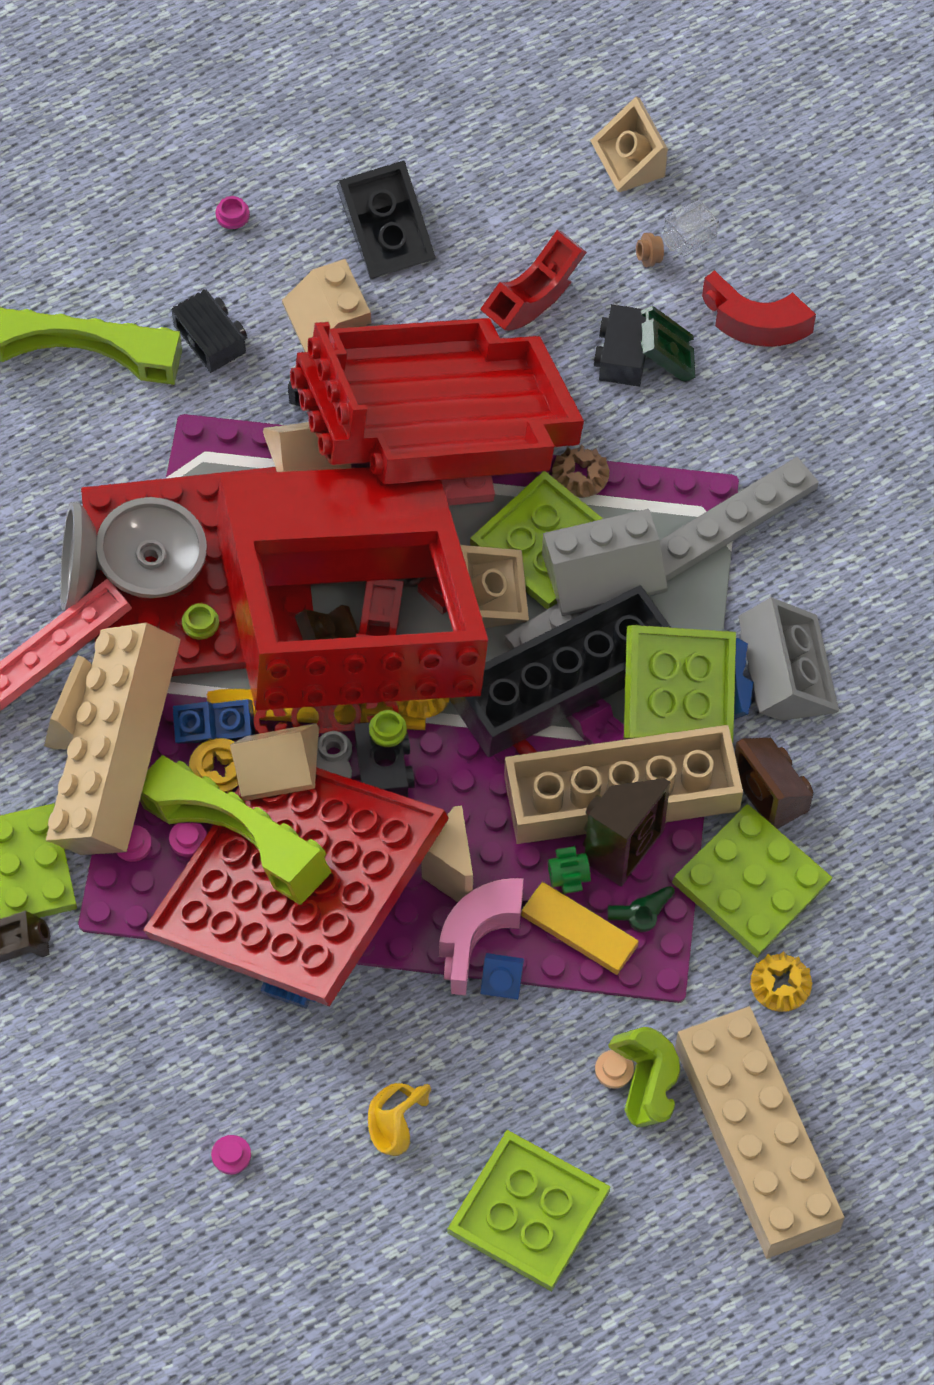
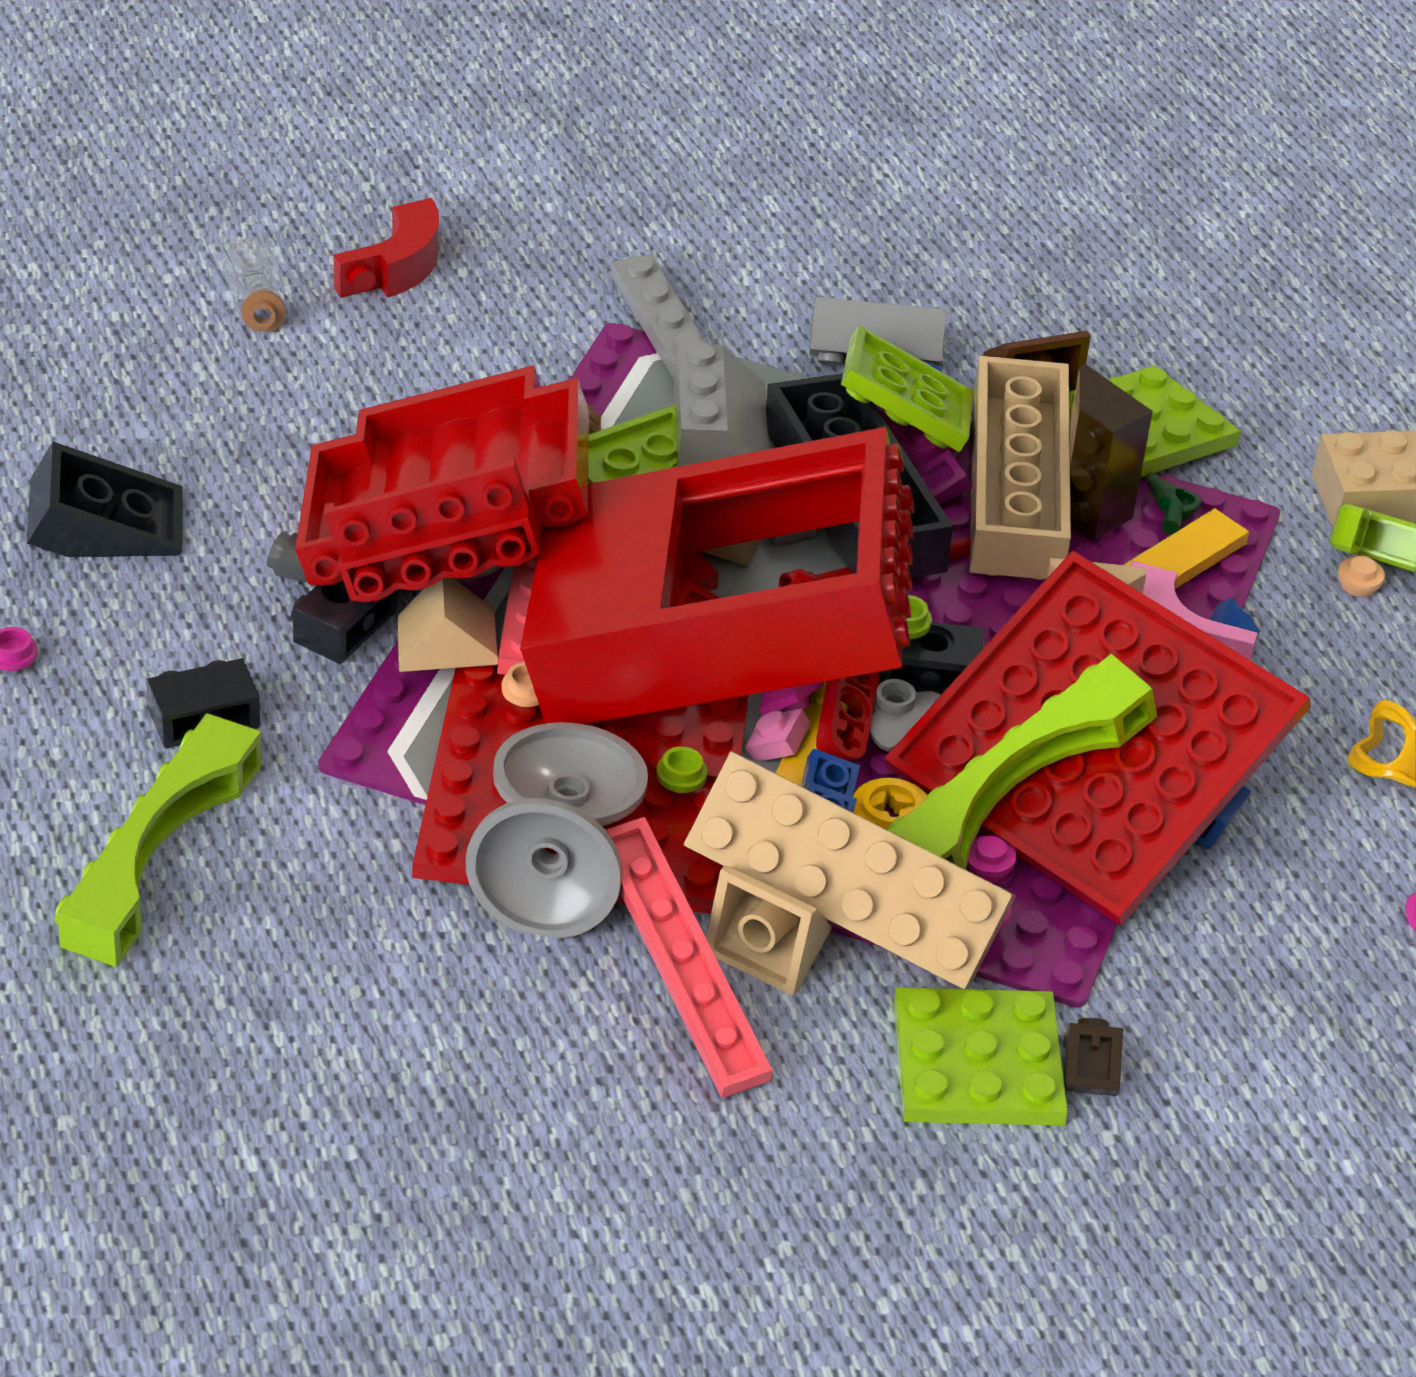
camera: 80 degrees left, 20 degrees down
tan slope [230,723,319,801] -> none
tan slope [282,259,371,352] -> none
red arch [480,230,587,331] -> none
green gear [547,846,591,894] -> none
tan slope [590,97,668,192] -> none
black brick [594,304,646,387] -> none
dark green plate [641,305,696,382] -> none
yellow gear [750,951,813,1012] -> none

